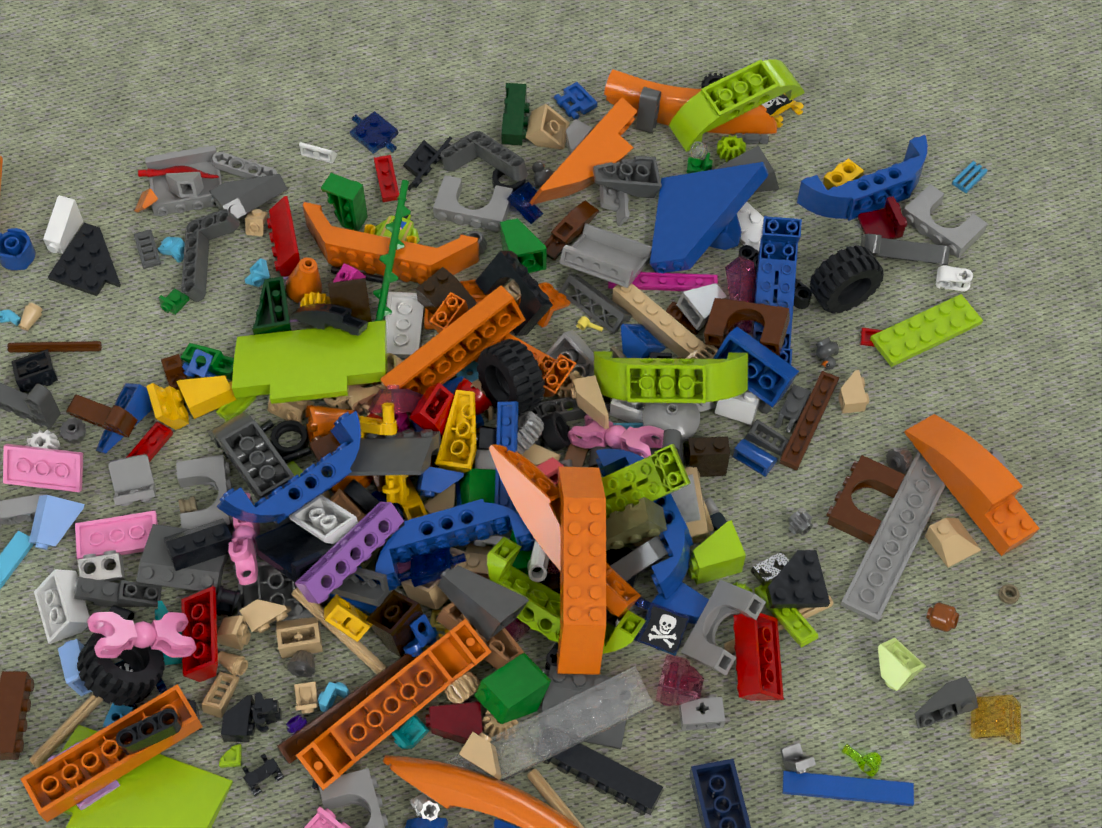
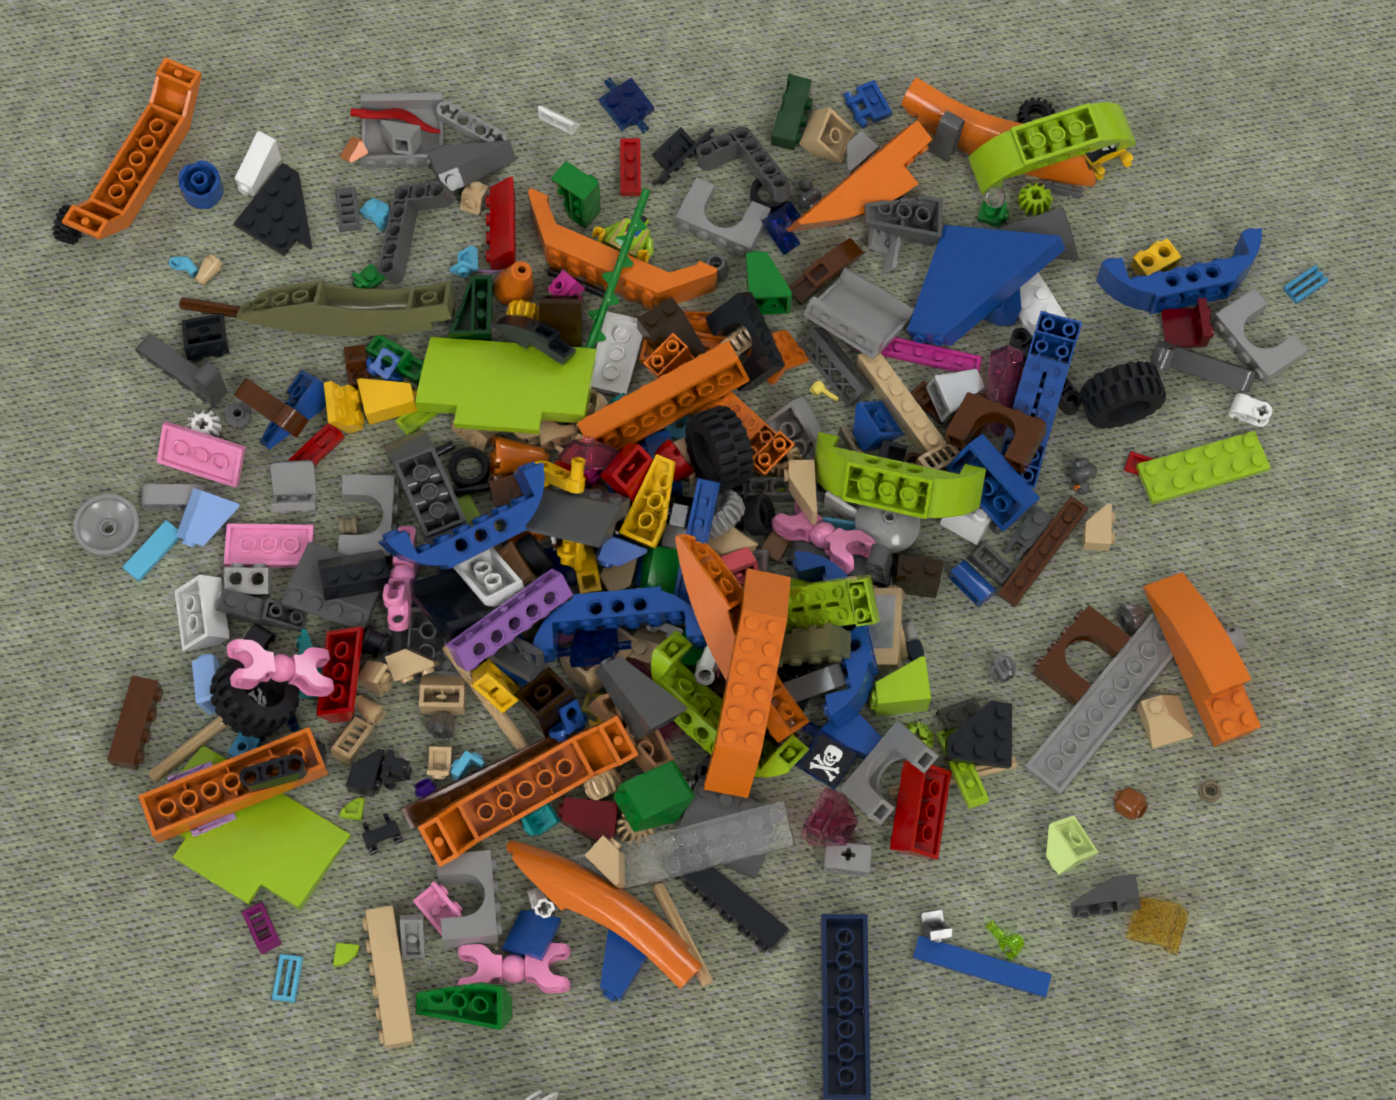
camera: 10 degrees right, 10 degrees up
none -> olive slope [237,280,455,336]

